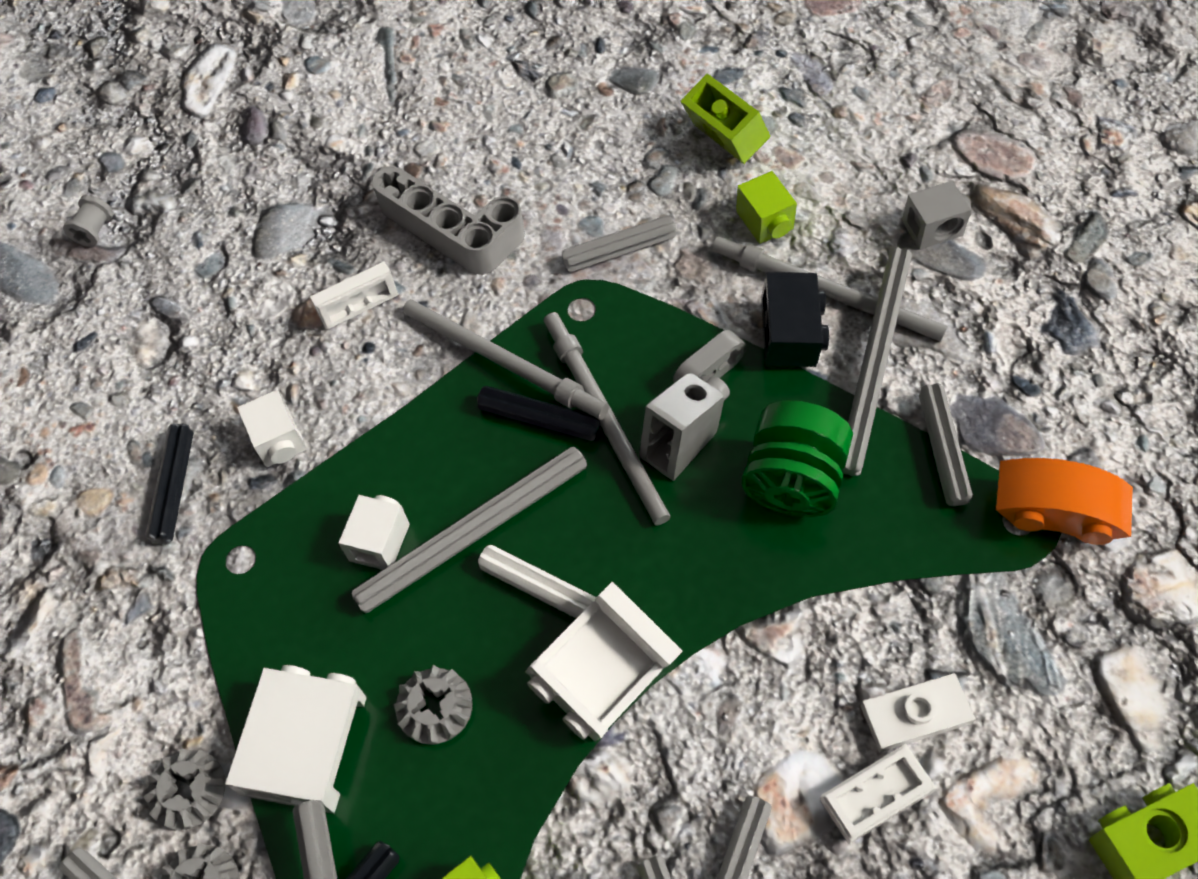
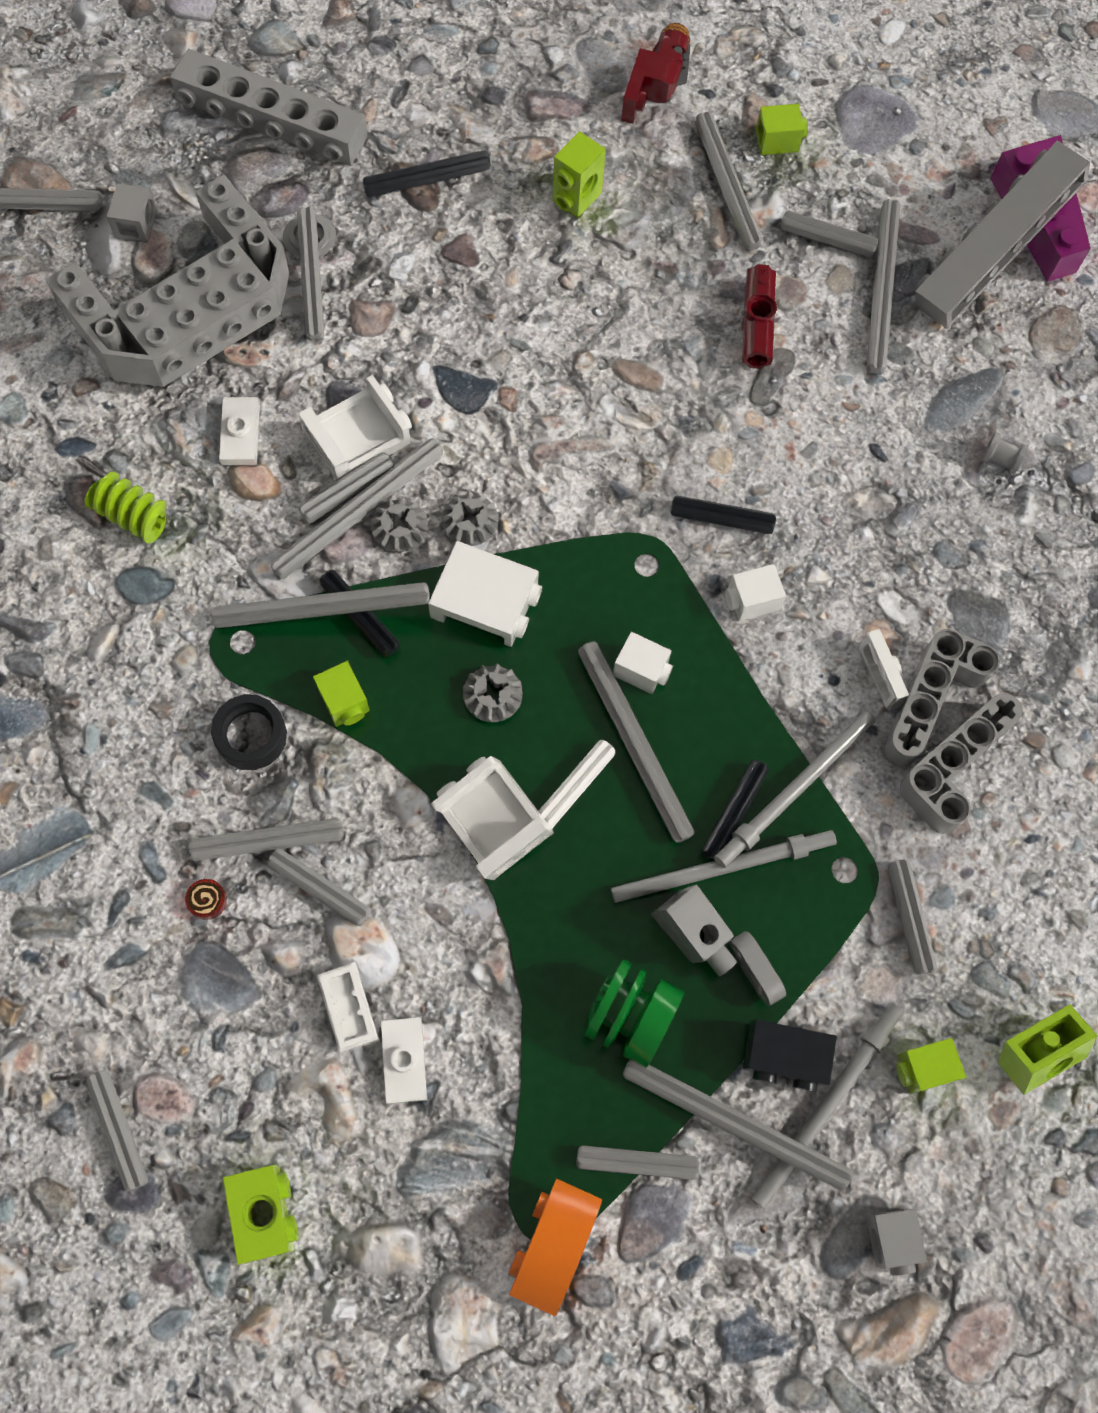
camera: 90 degrees right, 10 degrees up
none -> light grey beam [883,629,1001,767]

